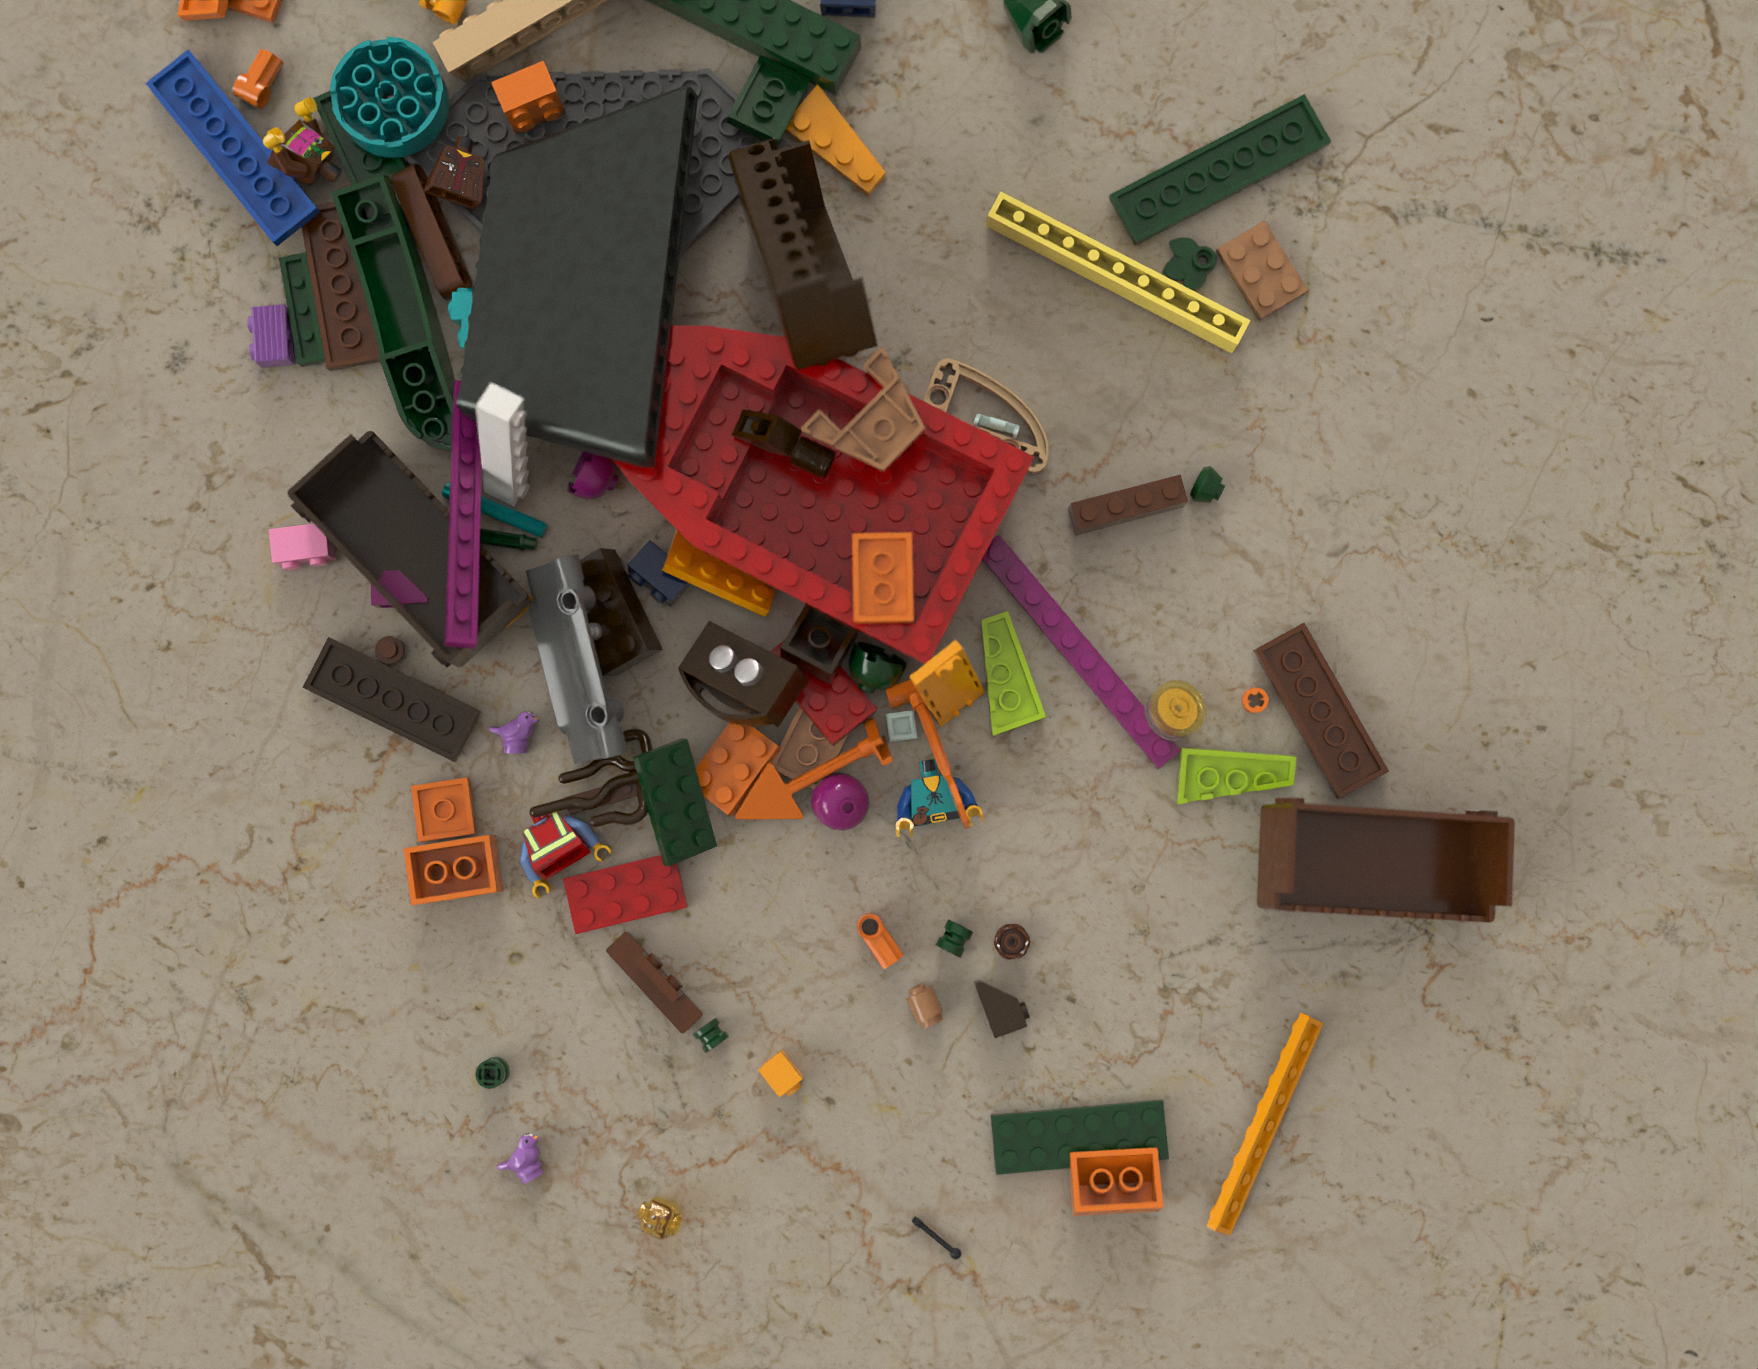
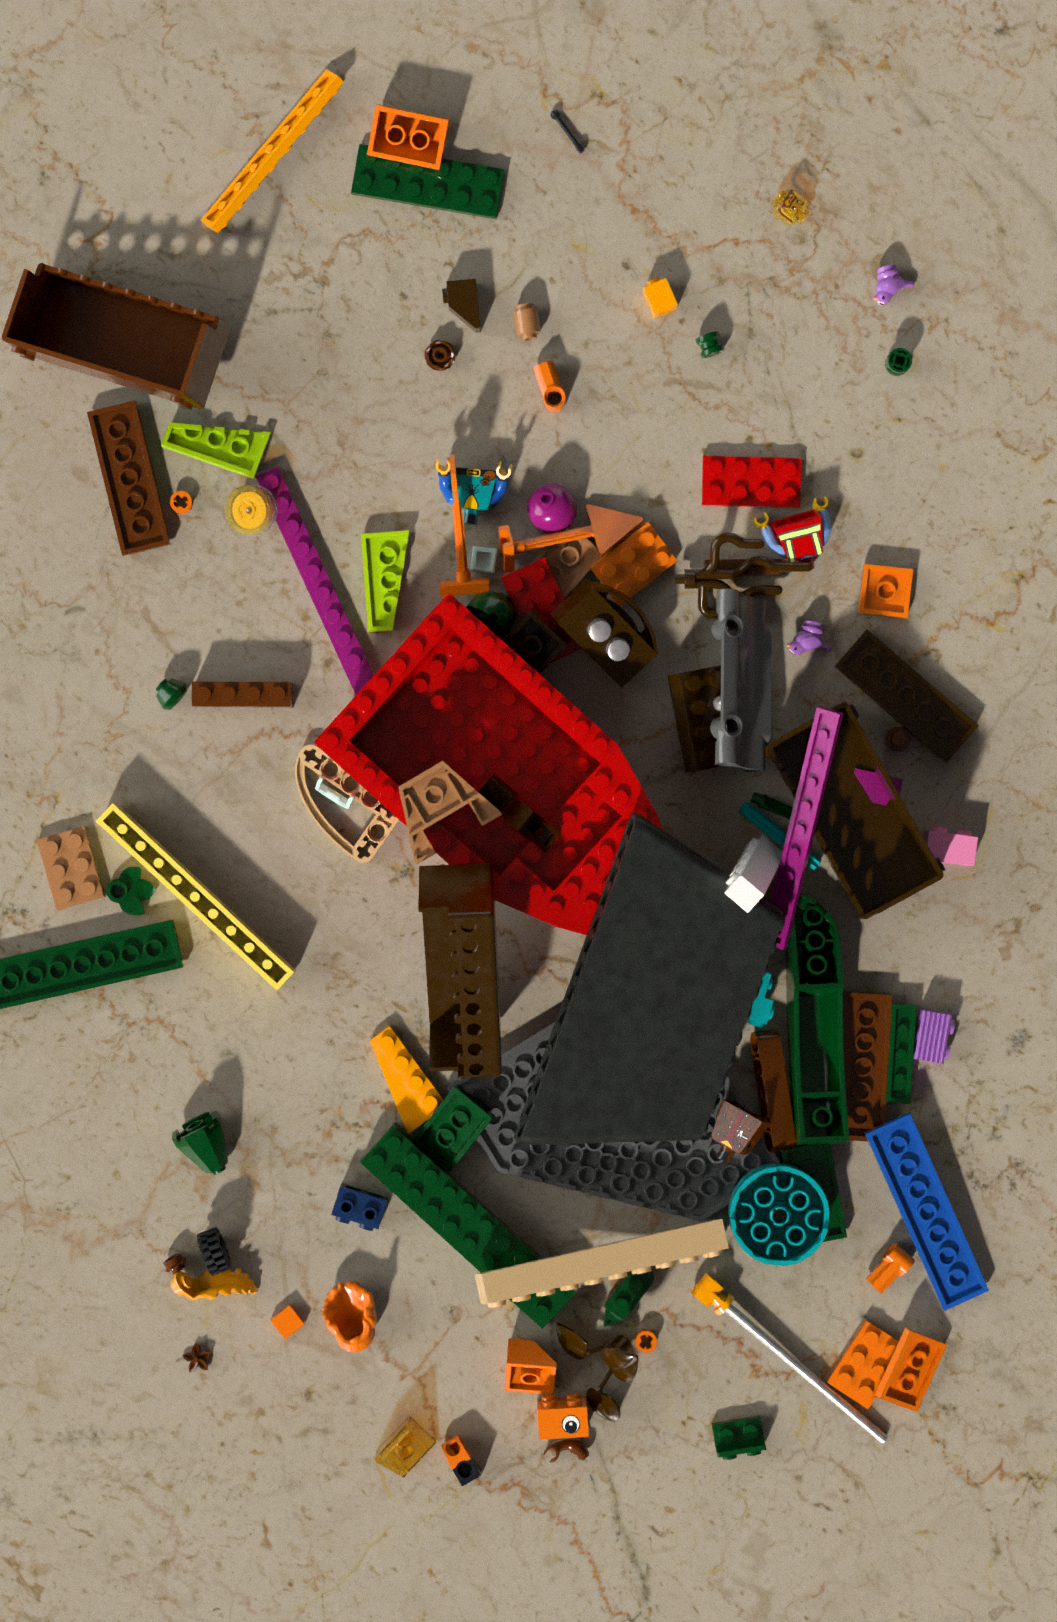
camera: 165 degrees left, 5 degrees up
torso [263,97,342,184] -> none
orange brick [403,835,504,905] -> none
orange brick [491,60,566,133] -> none
magenta cylinder [567,451,618,500] -> none
reddish brown bracket [606,932,703,1034] -> none
dark blue brick [628,540,691,607] -> none
dark green plate [633,738,717,867] -> none
light orange wing [662,530,775,617] -> none
orange plate [852,532,914,624] -> none
light orange piece [909,640,986,727] -> none
dark green wheel [936,919,973,958] -> none

